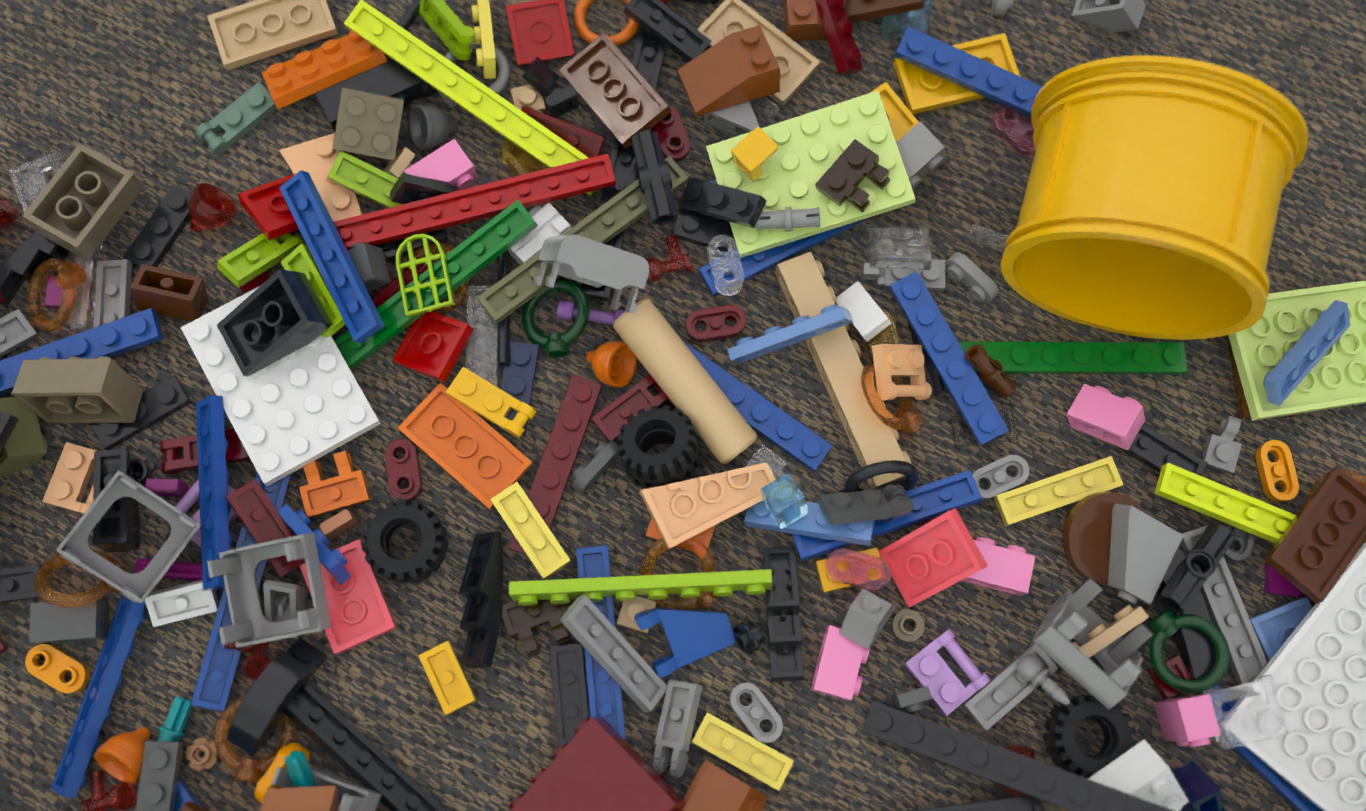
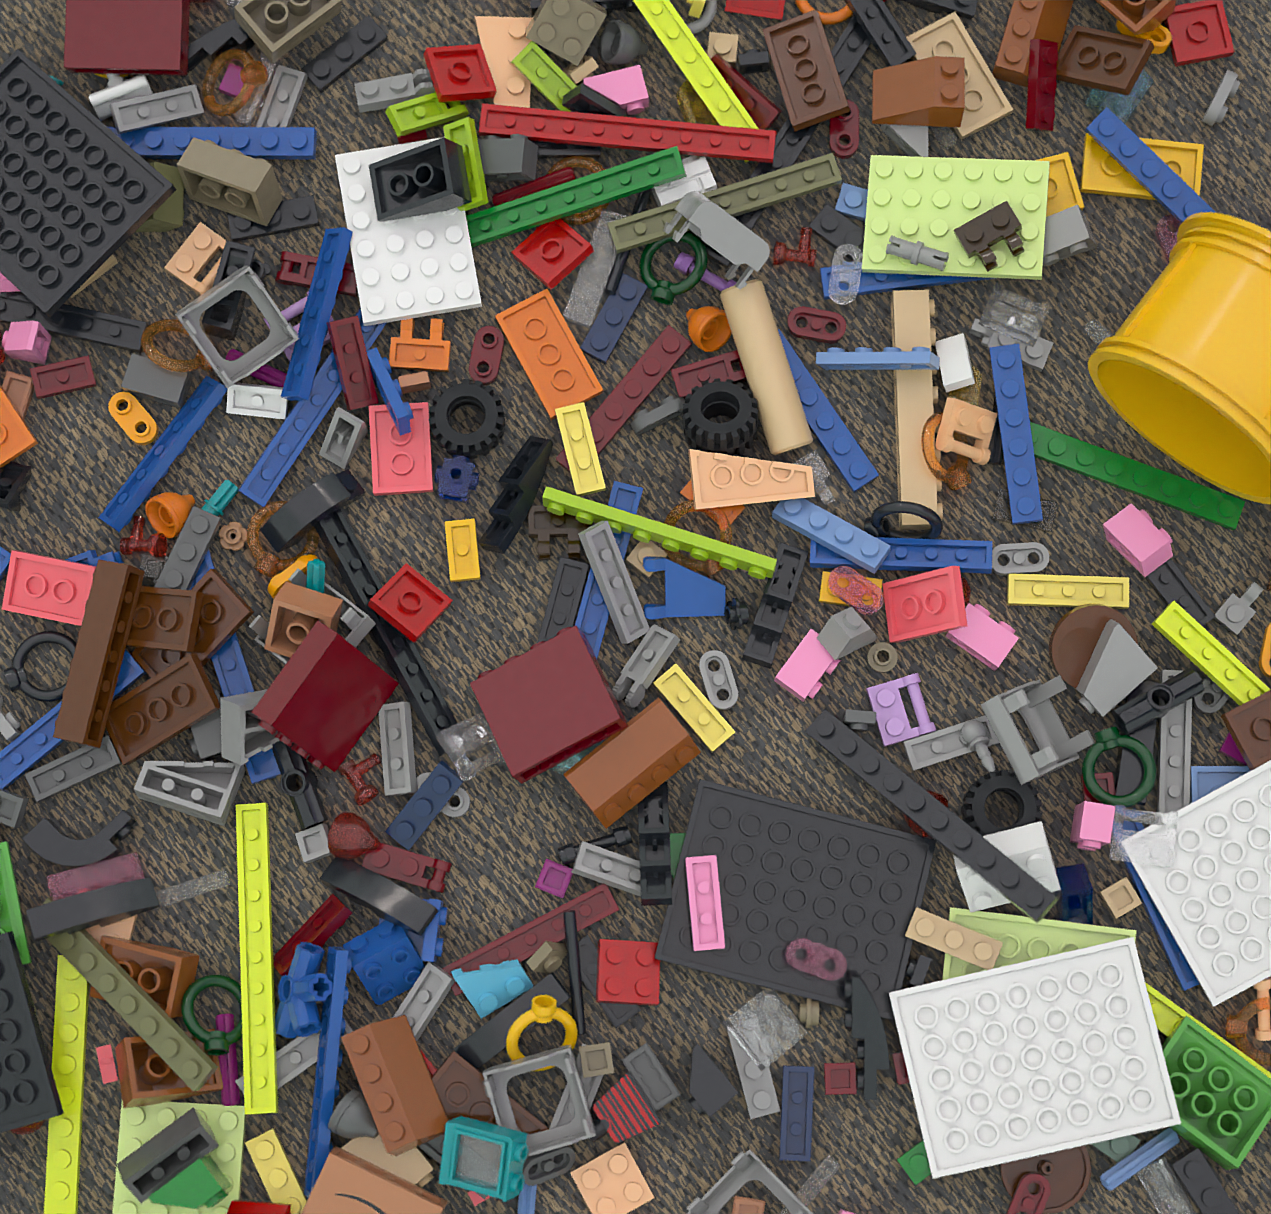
camera: 25 degrees right, 5 degrees up
reddish brown brick [130,264,208,322] -> none
magenta tile [145,479,189,497] -> none
clear red helmet [188,183,237,233] -> none
light grey piece [207,533,332,647] -> none
clear red piece [224,641,271,680] -> none
blue plate [279,170,385,343] -> none
lime window [396,234,455,317] -> none
yellow plate [446,367,537,438] -> none
black tile [522,57,559,97] -> none
black piece [632,130,678,225] -> none
black plate [678,177,767,228] -> none
yellow panel [731,126,778,182] -> none
clear light blue brick [761,473,808,529] -> none
dark grey hinge [818,484,914,525] -> none
light grey plate [946,252,999,303] -> none
reddish brown pin [965,344,1016,398] -> none
tan plate [1065,604,1149,673] -> none
none -> light grey hinge [354,68,435,113]
none -> red plate [368,563,453,643]
none -> clear blue brick [435,455,480,504]
none -> tan plate [1098,877,1142,919]

